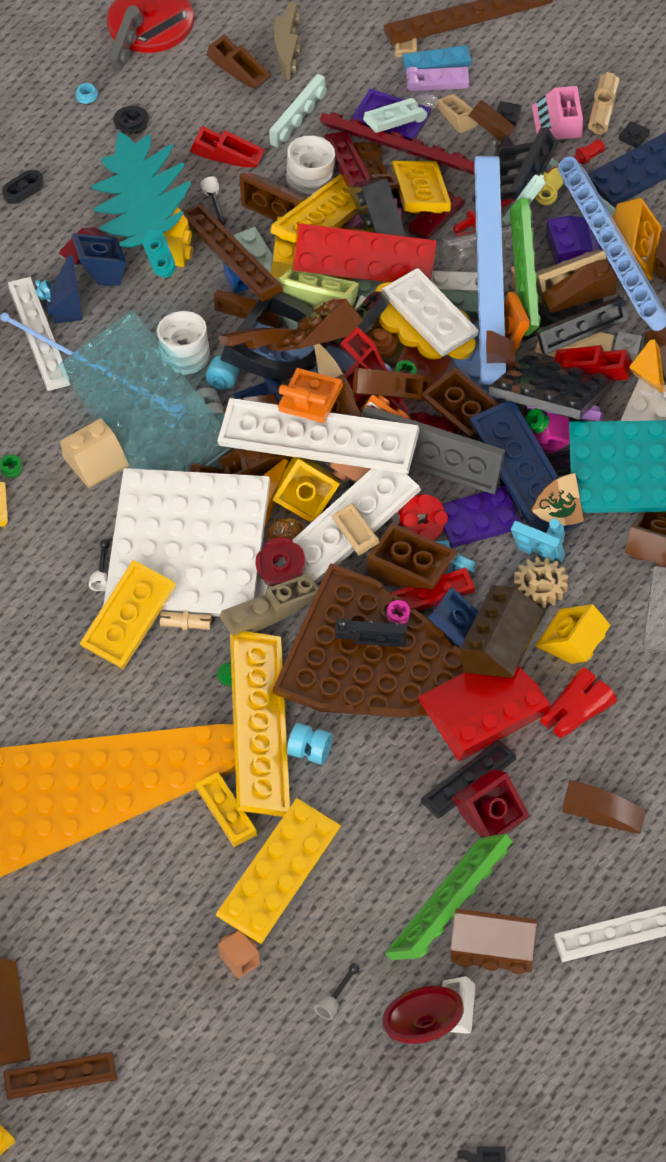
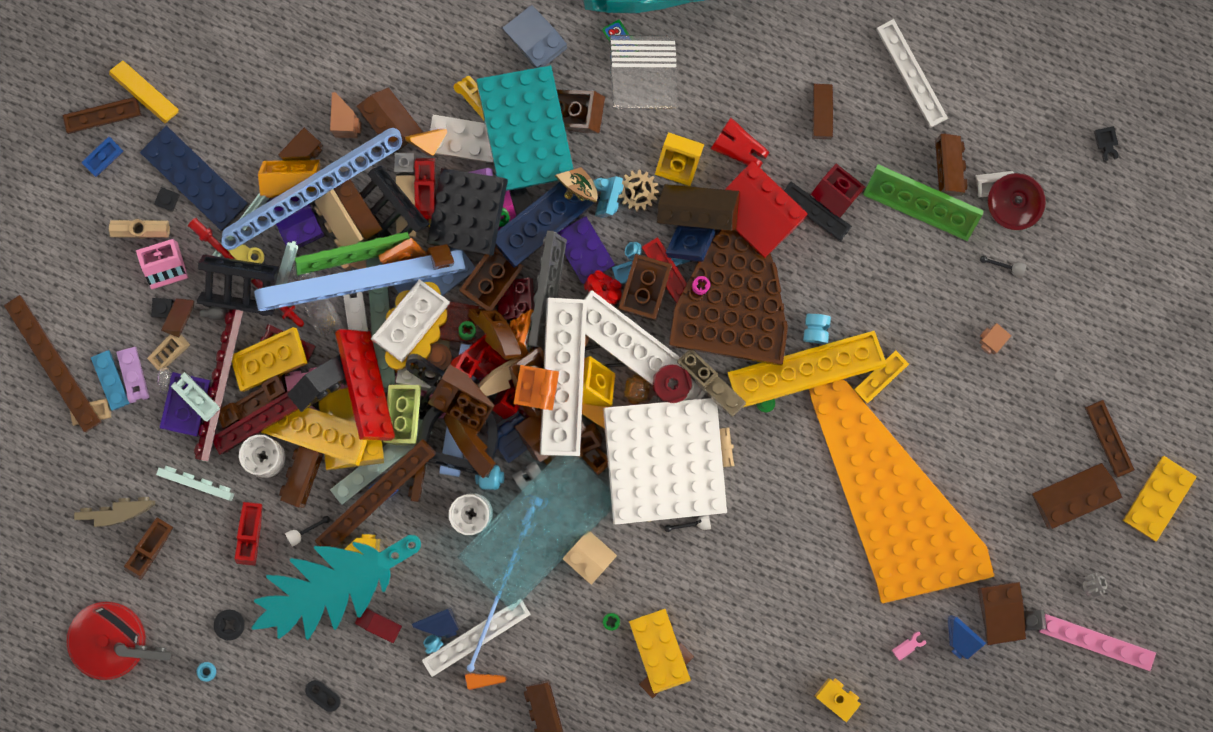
camera: 105 degrees left, 30 degrees up
dark blue slope [72,233,126,286] -> none
yellow plate [80,560,177,670] -> none
yellow plate [216,798,341,944] -> none
tan tile [331,503,380,556] -> none
black hinge [335,619,407,647] -> none

